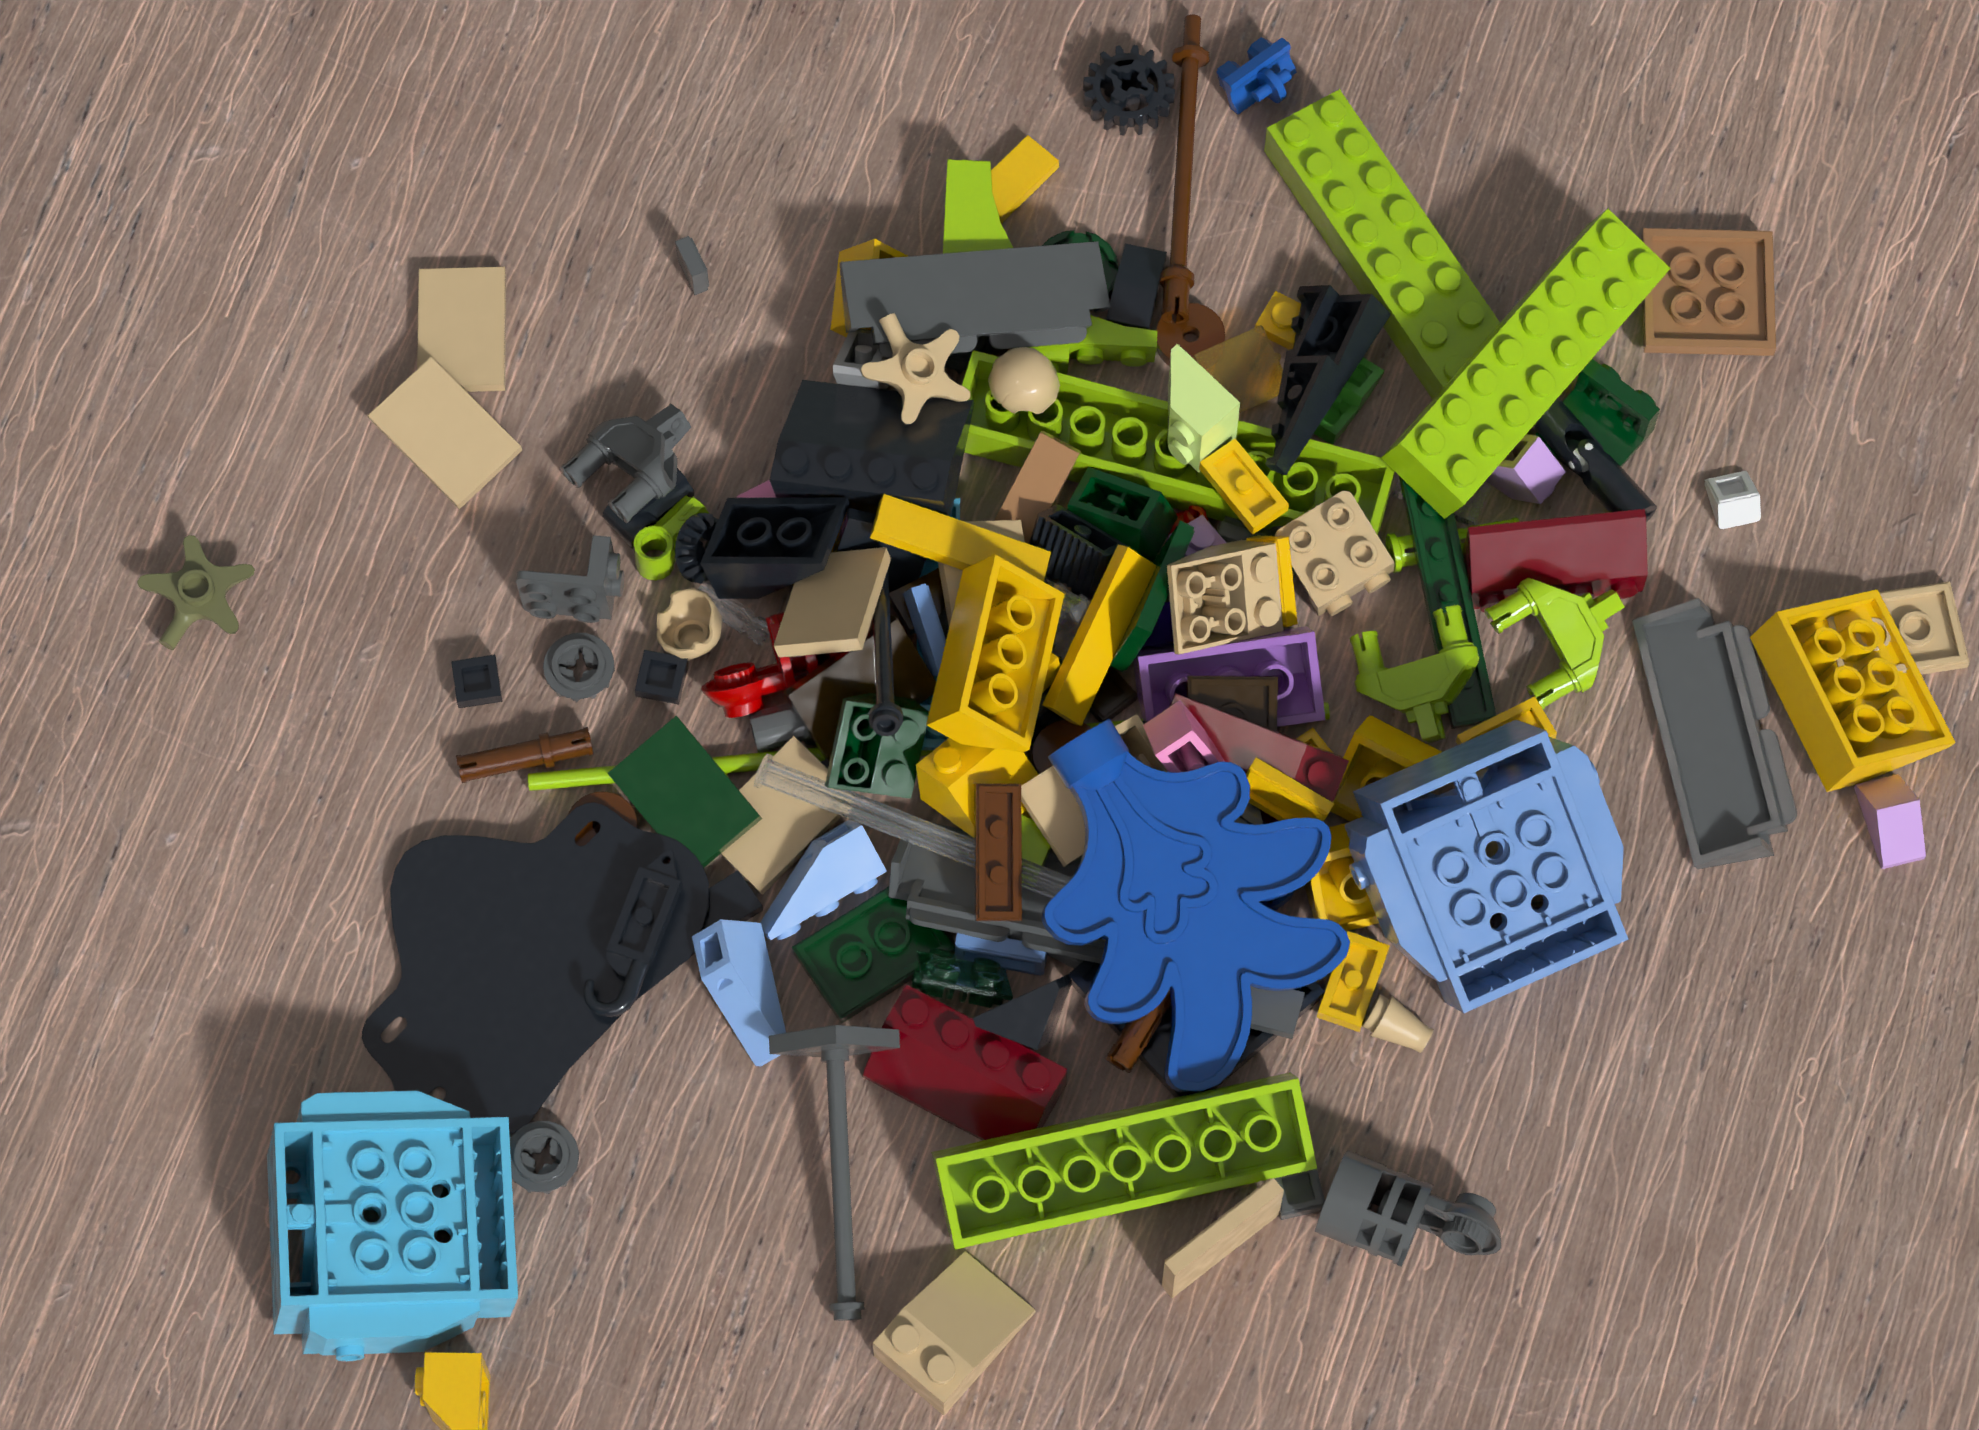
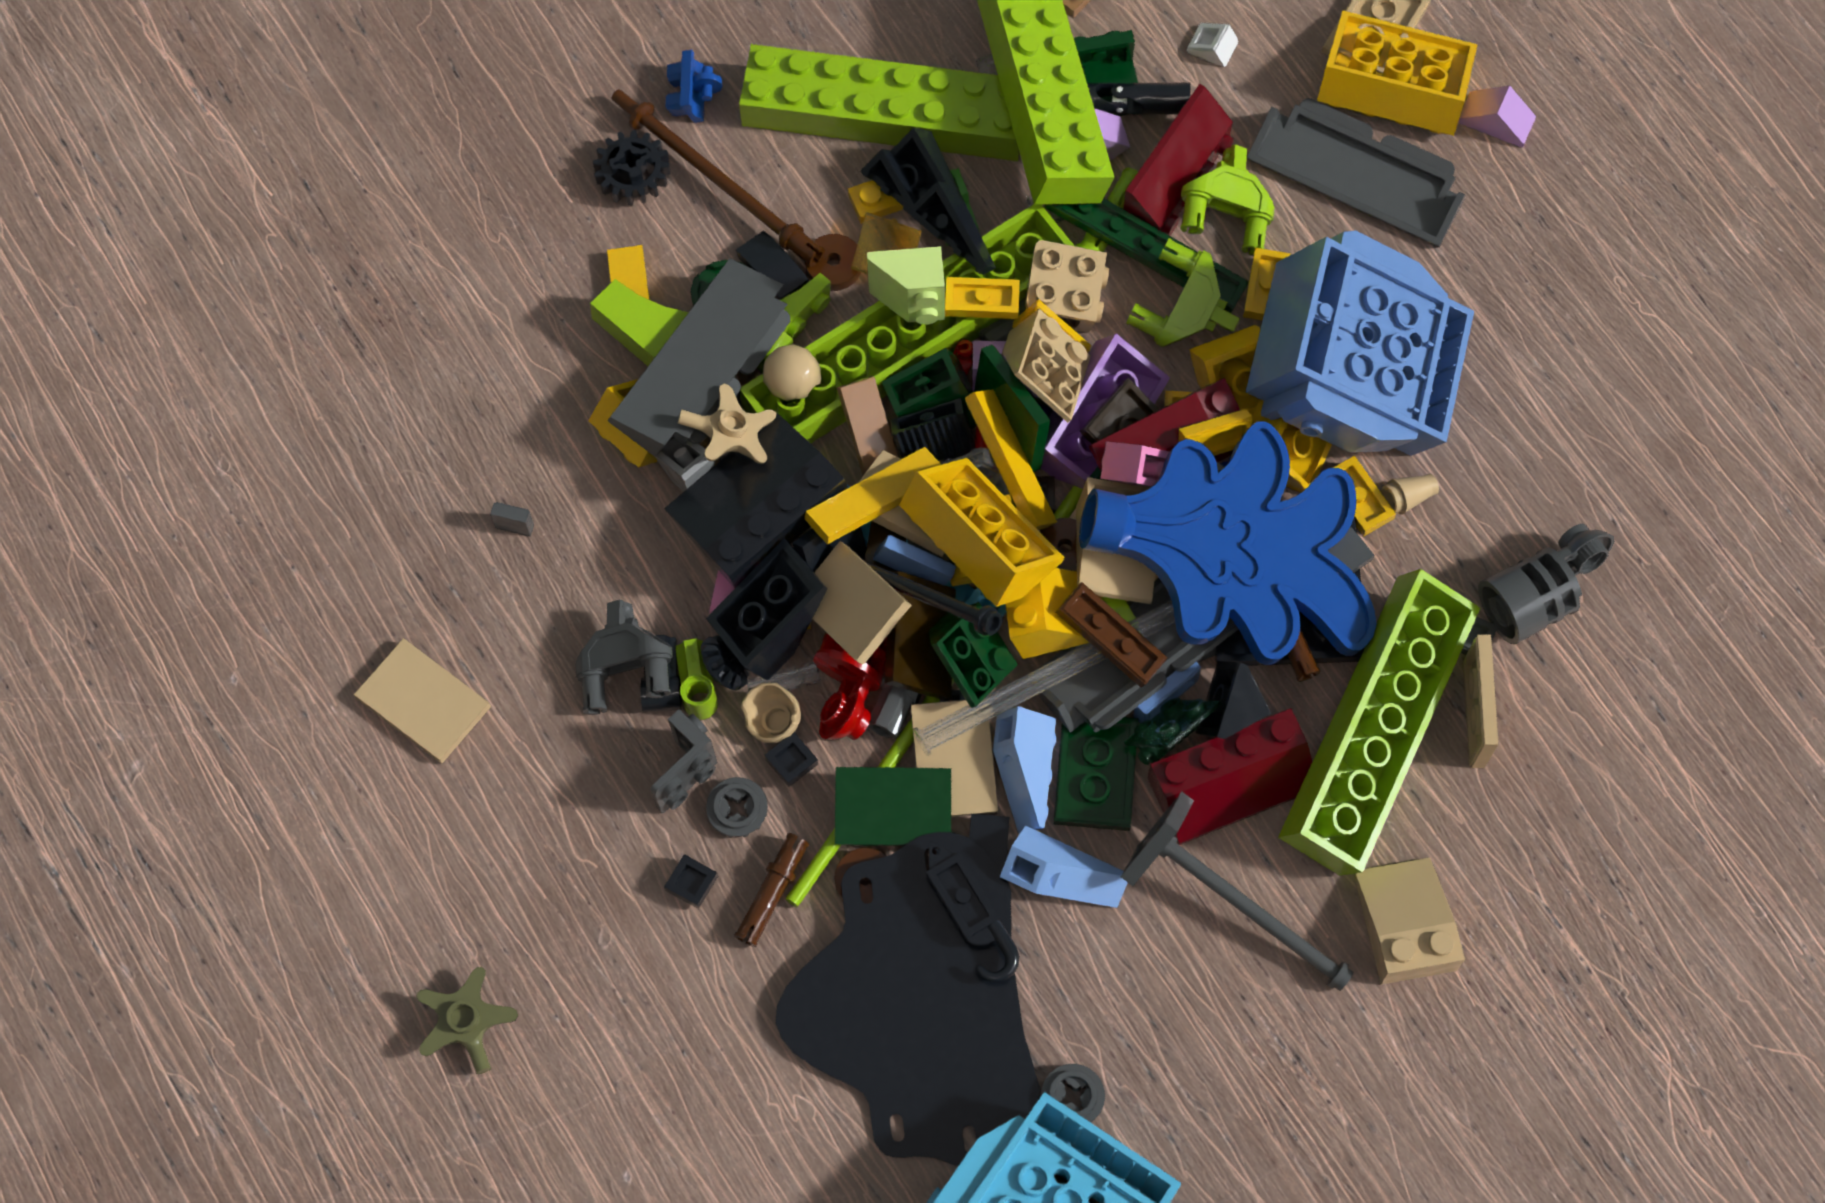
camera: 50 degrees left, 0 degrees up
tan tile [368,357,522,509] -> none

